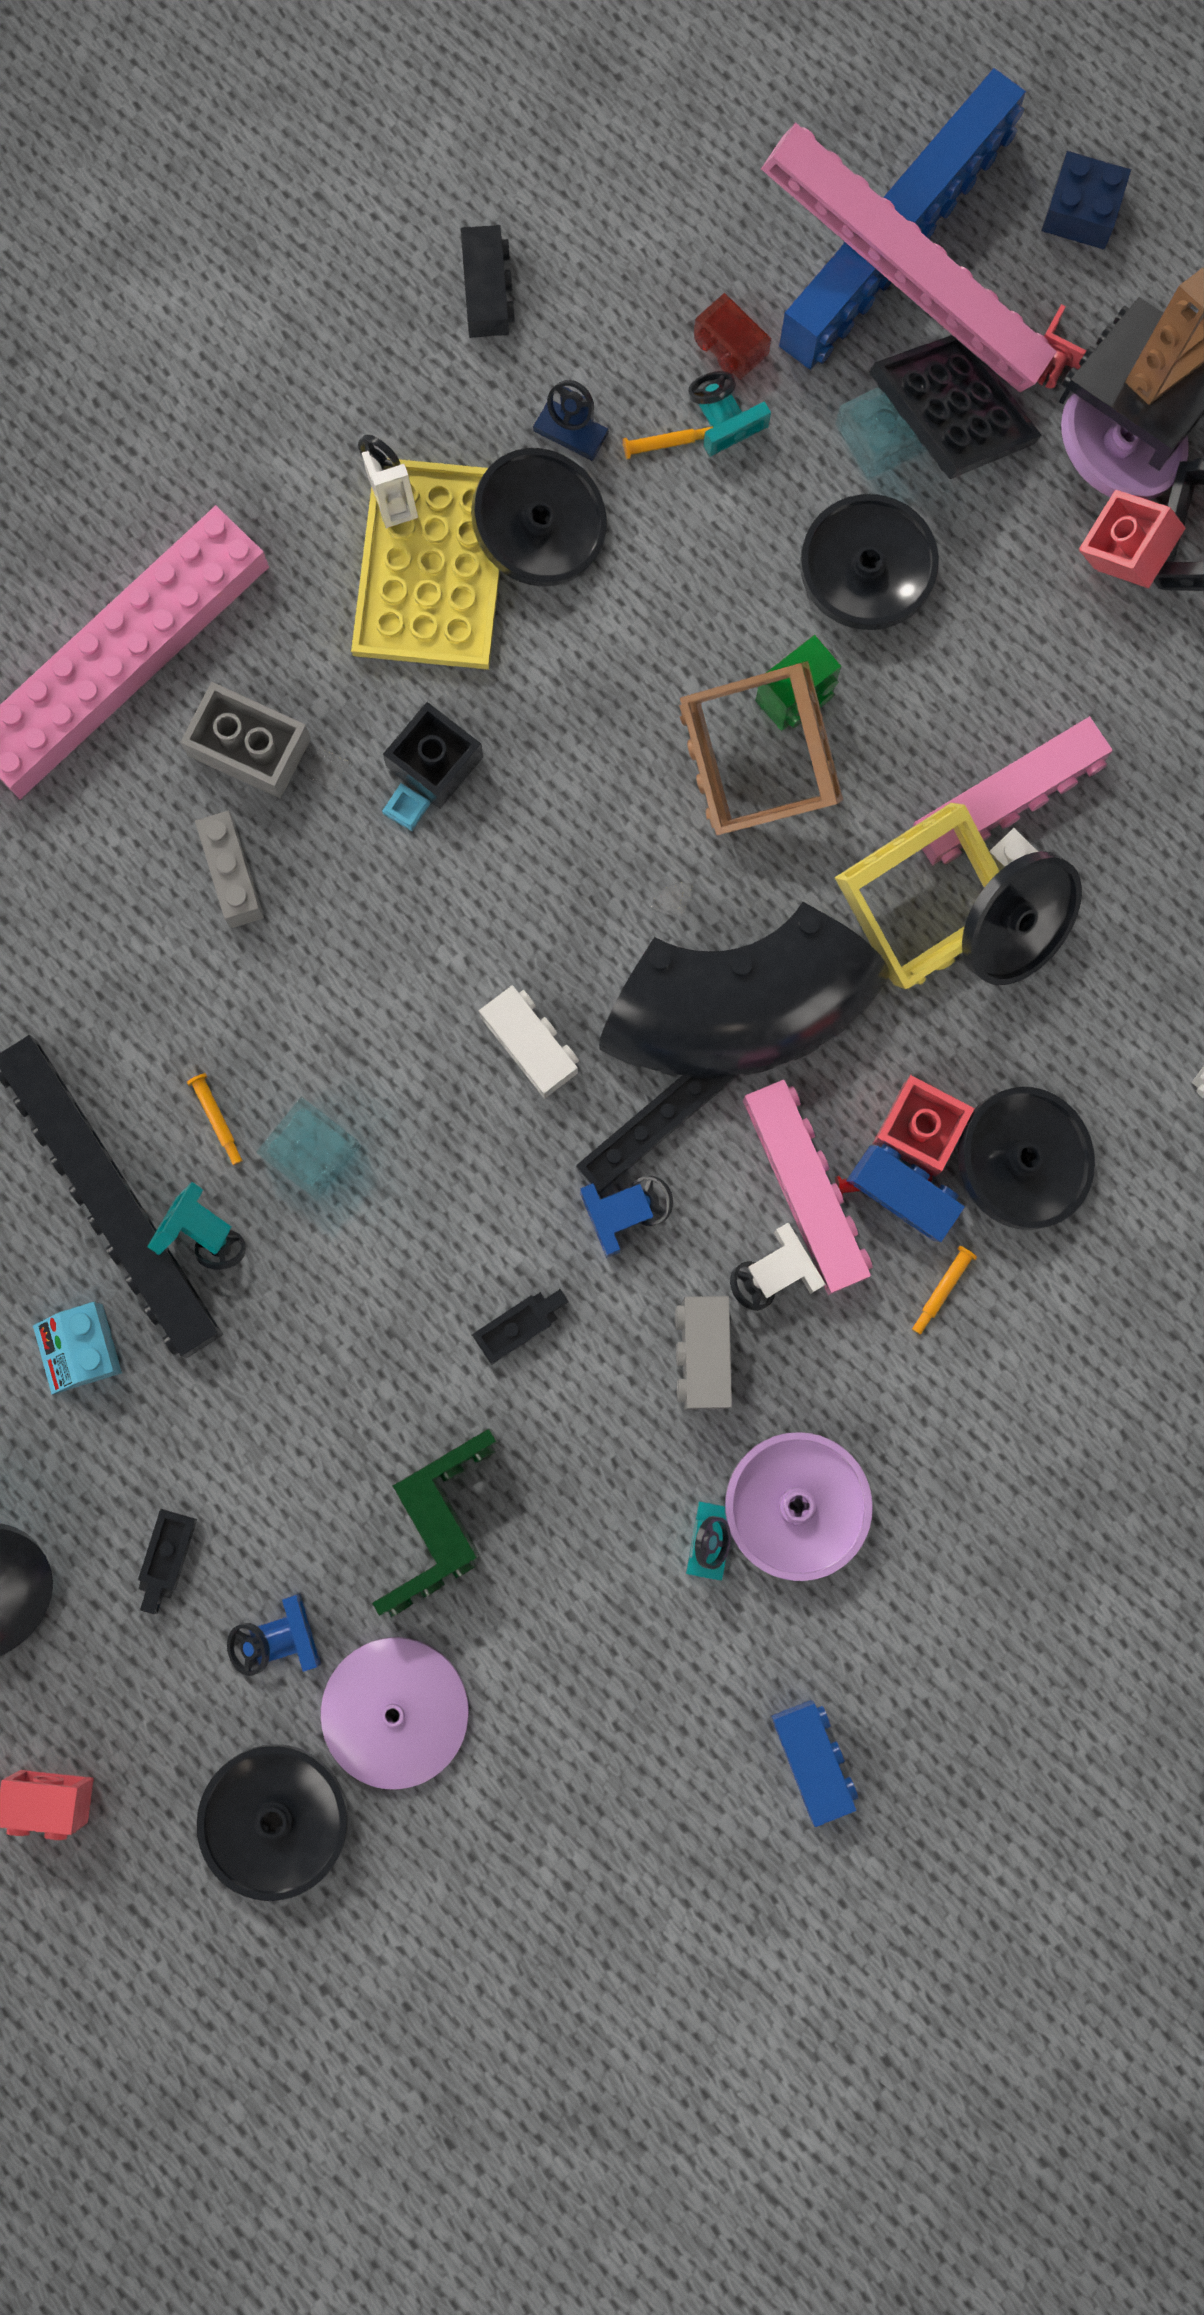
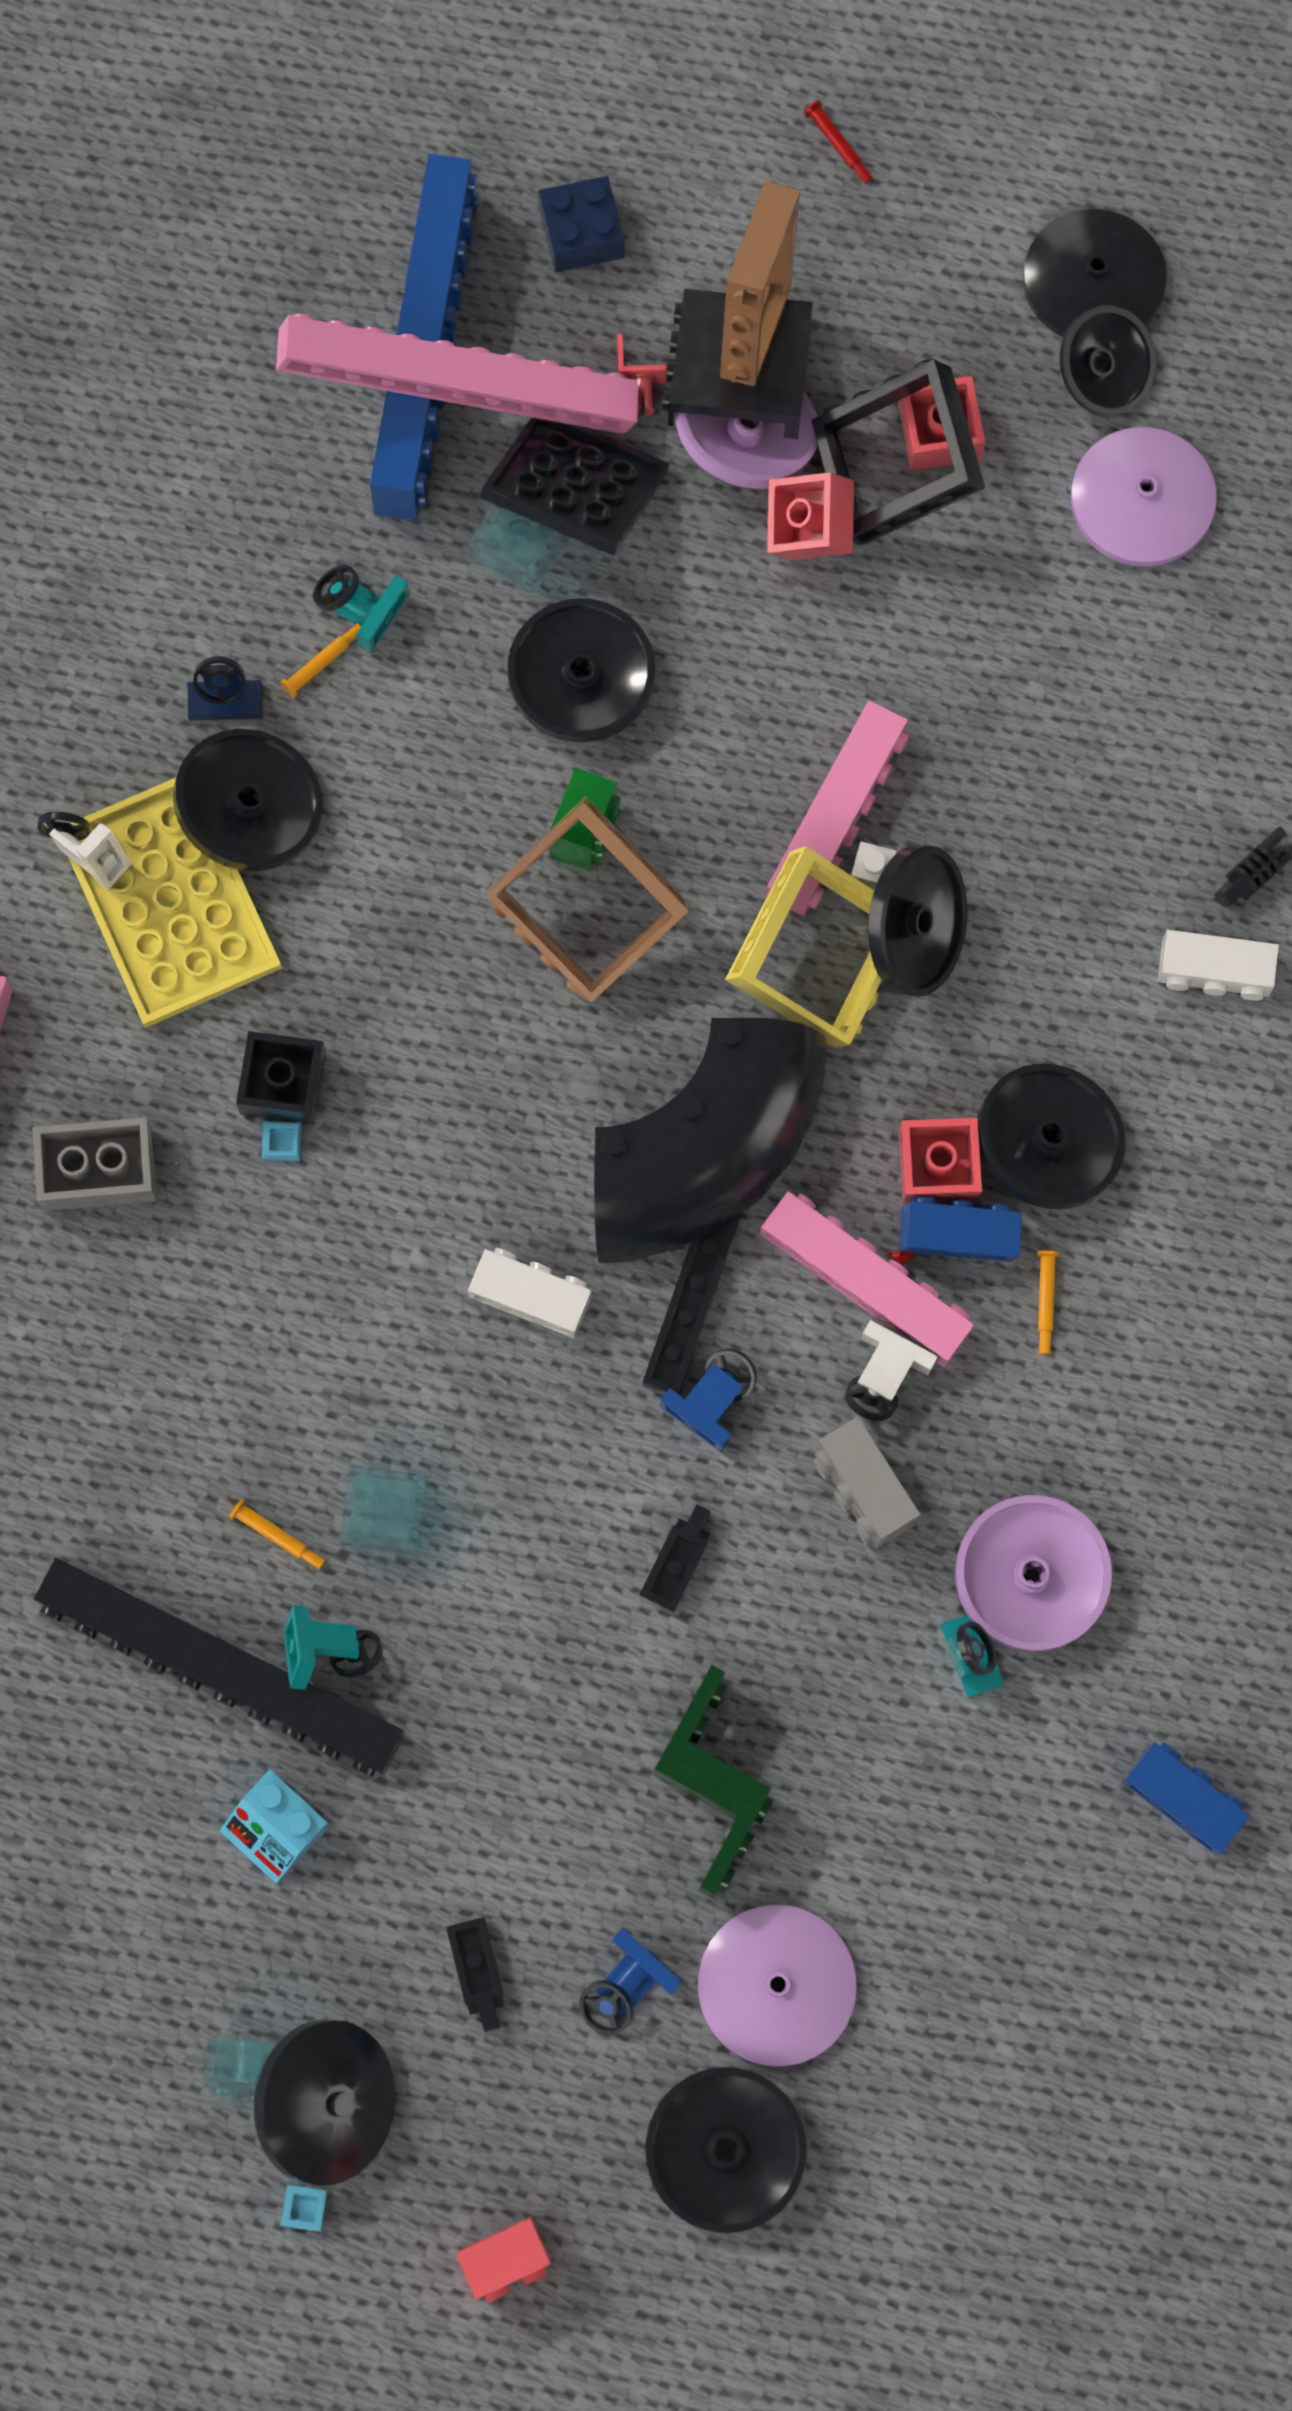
camera: 30 degrees left, 5 degrees down
light grey brick [195,810,264,928] -> none
black brick [460,225,515,338] -> none
clear red brick [694,292,772,380] -> none

